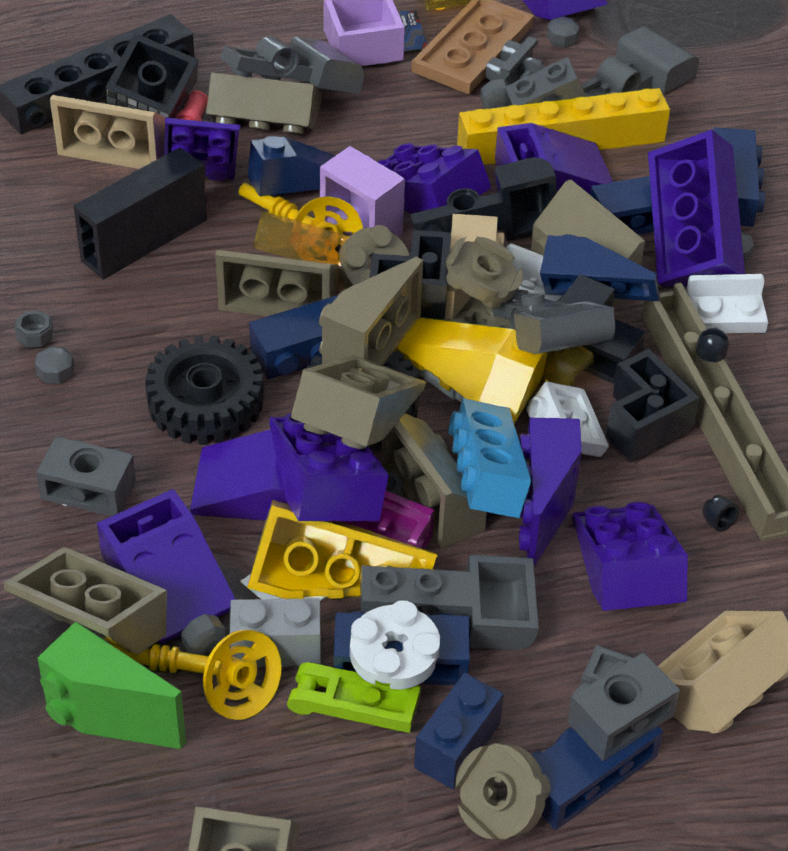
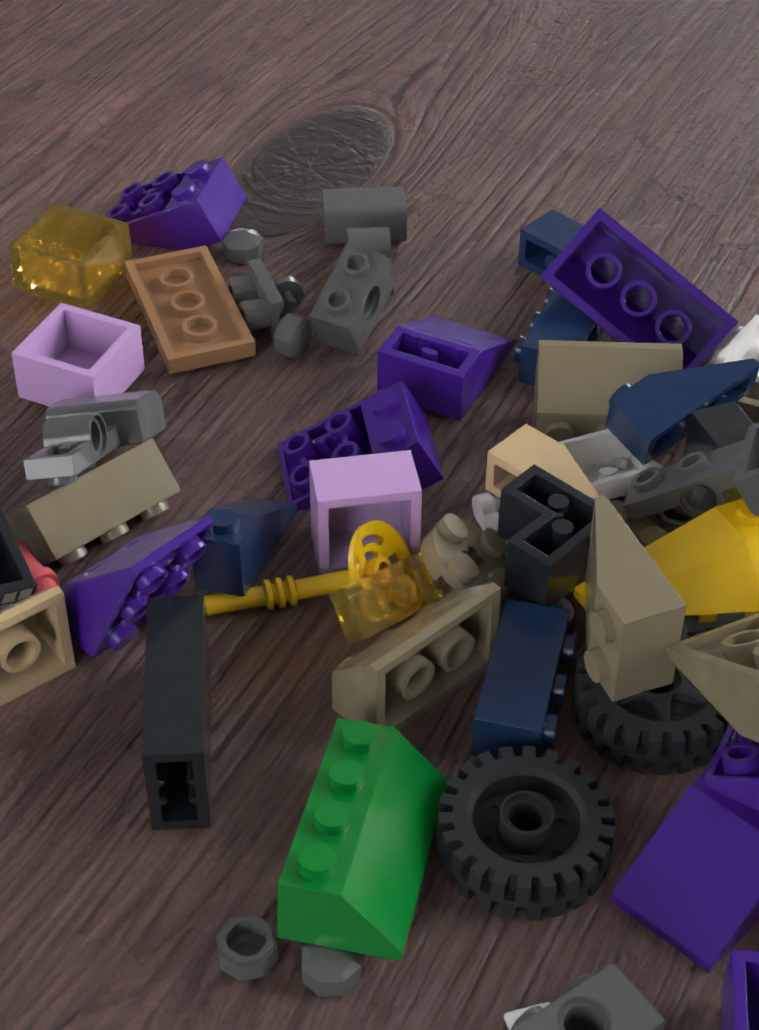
camera: 50 degrees left, 5 degrees down
black plate [410,157,557,241] -> none
dark tan plate [446,237,523,308] -> none
yellow brick [457,88,670,165] -> none
none -> green slope [277,718,448,961]

